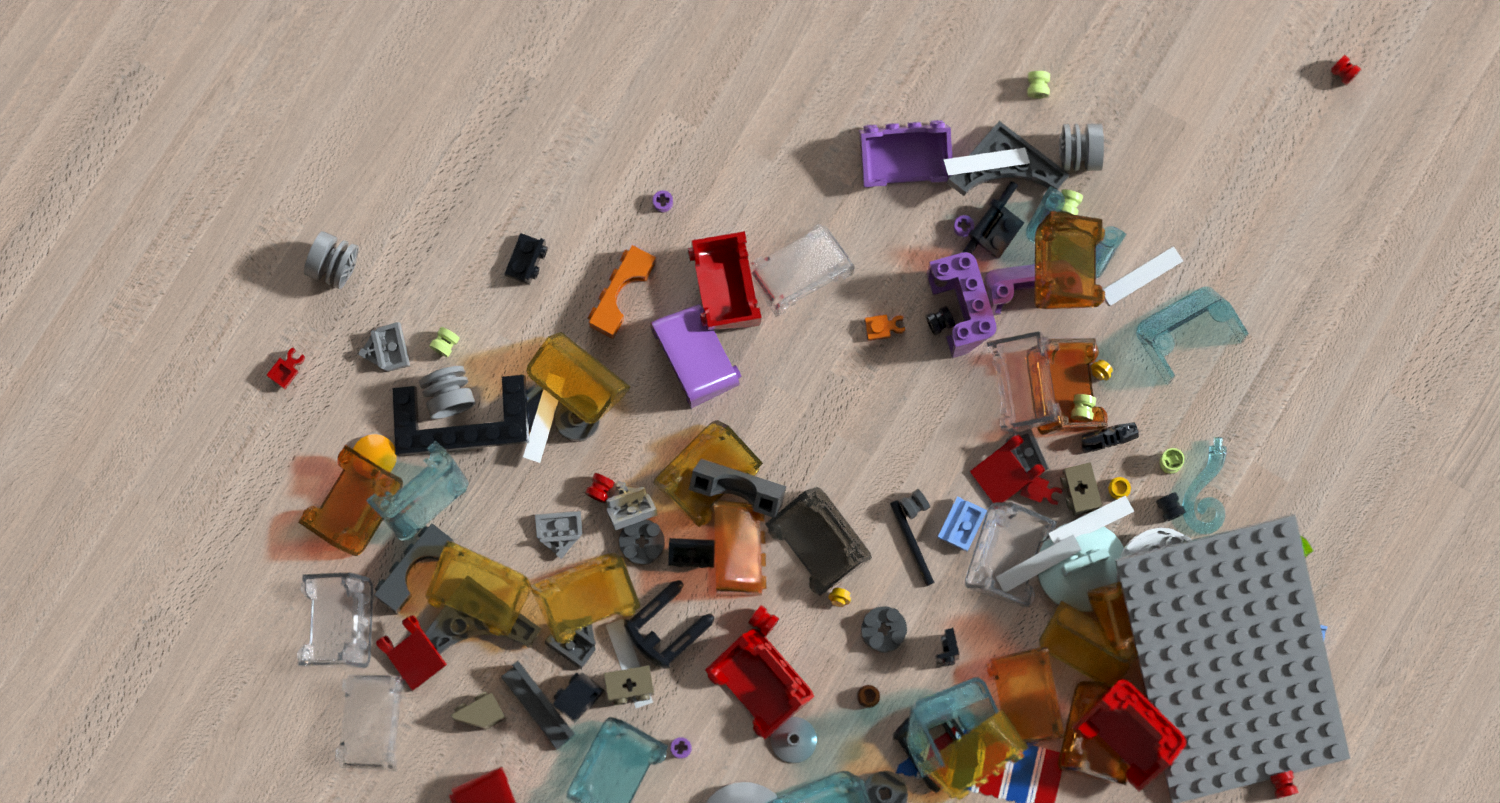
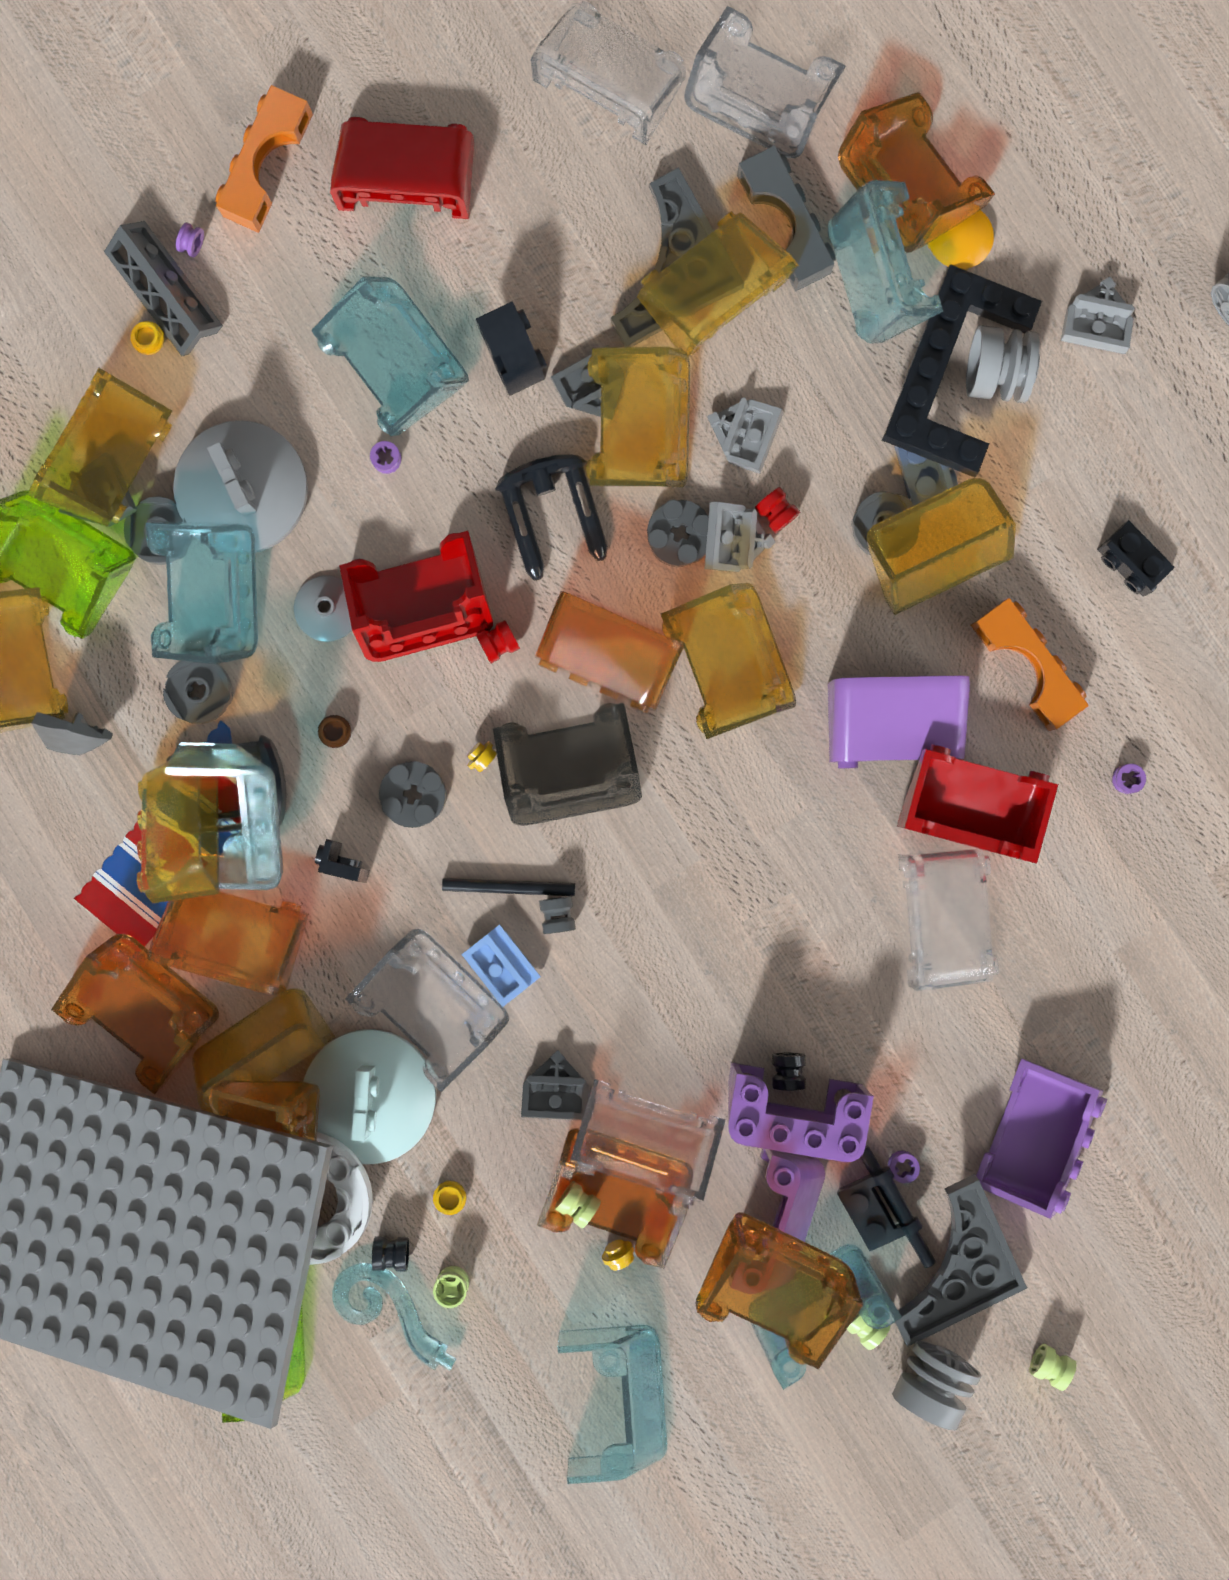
camera: 120 degrees right, 10 degrees up
red plate [266,348,305,390] -> none
red flag [376,615,447,691] -> none
yellowish green wheel [429,327,460,358] -> none
dark tan slope [451,692,506,730] -> none
dark grey fence [501,661,575,750] -> none
white sticker [523,374,564,463] -> none
dark tan brick [604,666,654,705] -> none
white sticker [606,619,653,708] -> none
black bracket [668,538,715,568] -> none
dark grey arch [689,459,787,518] -> none
orange plate [864,314,905,341] -> none
white sticker [944,148,1030,175] -> none
red flag [970,435,1045,507] -> none
white sticker [996,534,1082,593] -> none
red plate [1020,477,1063,505] -> none
white sticker [1048,496,1134,544] -> none
dark tan brick [1060,462,1102,516] -> none
red windscreen [1072,680,1186,792] -> none
black hinge [1081,422,1139,453] -> none
white sticker [1101,246,1183,306] -> none

